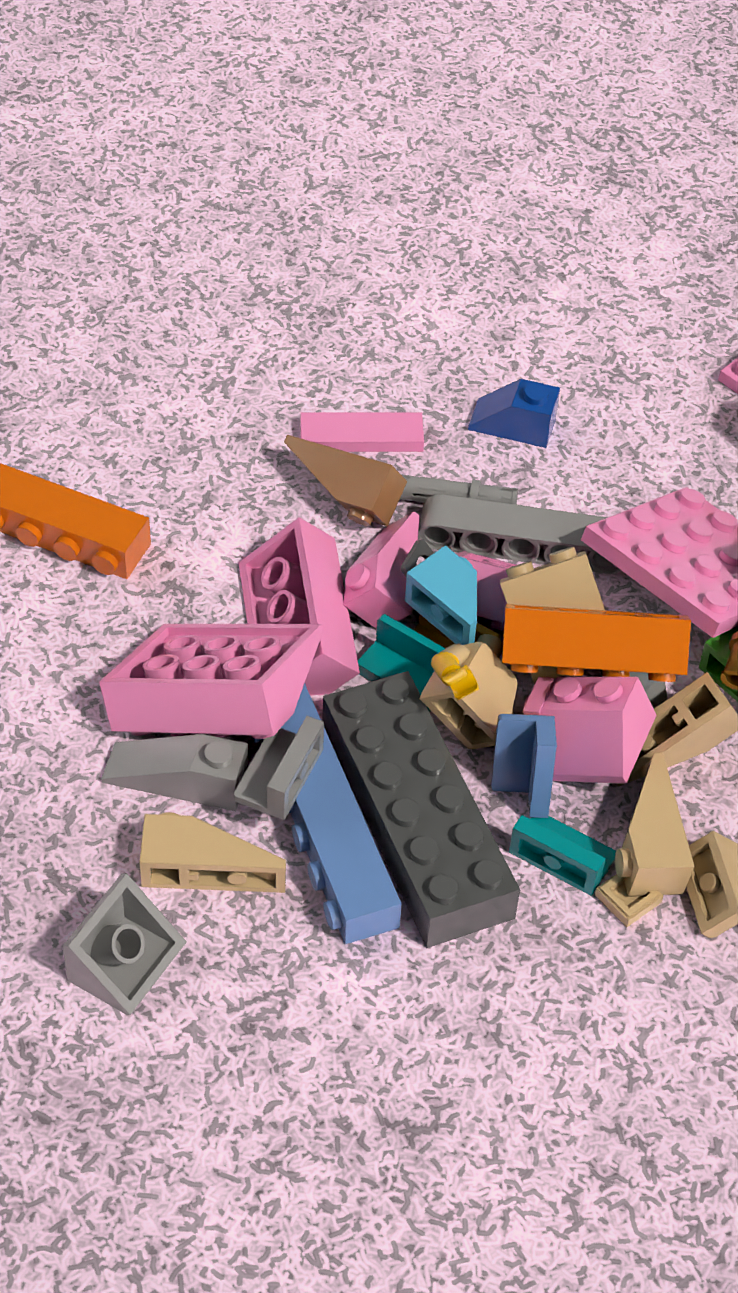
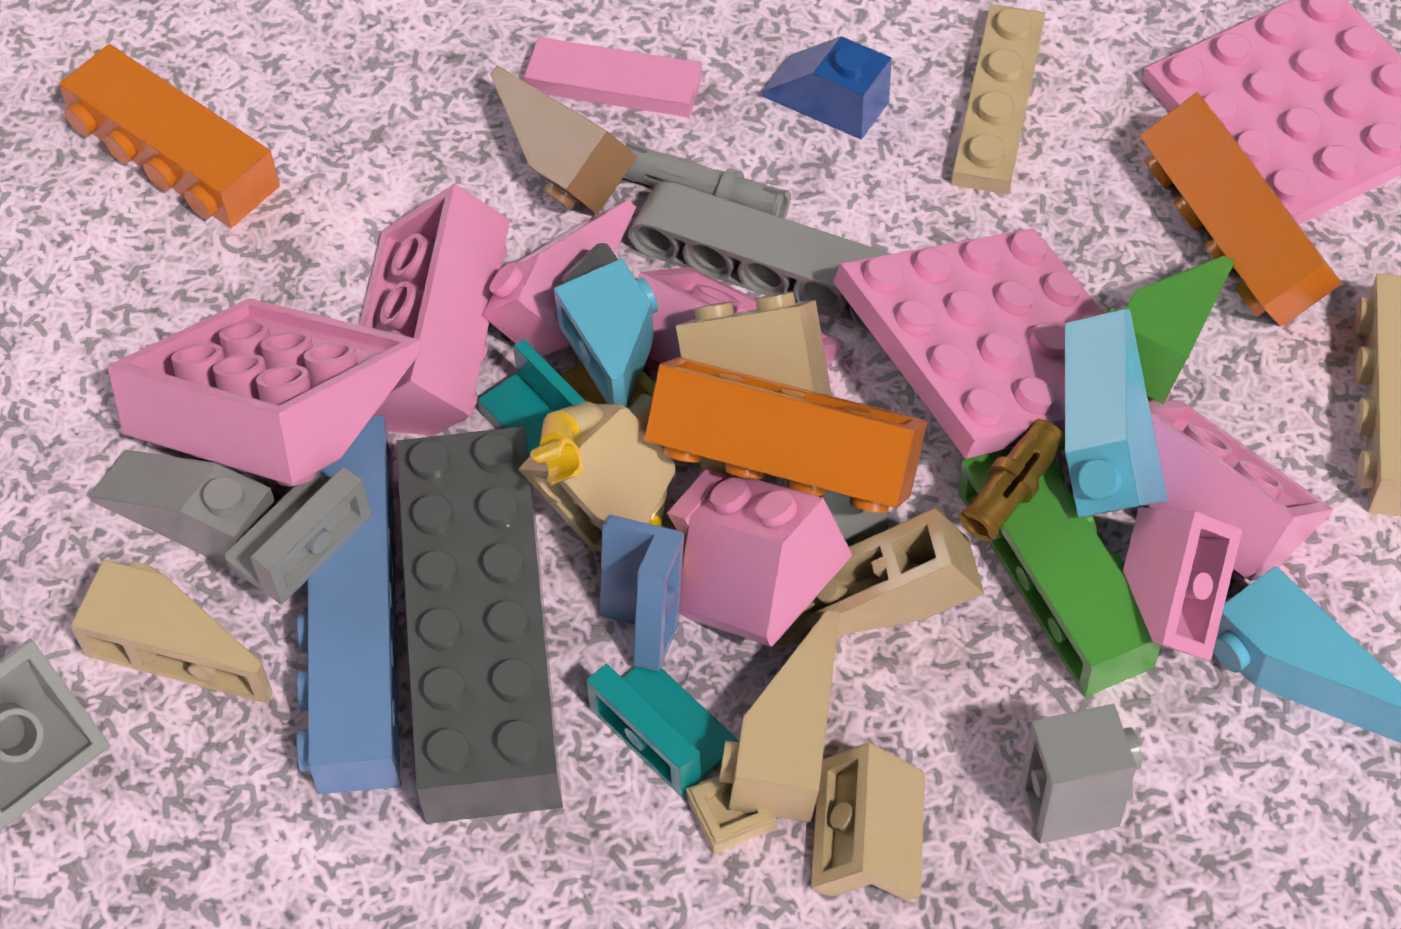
camera: 20 degrees right, 5 degrees up
none -> tan plate [952,4,1046,194]

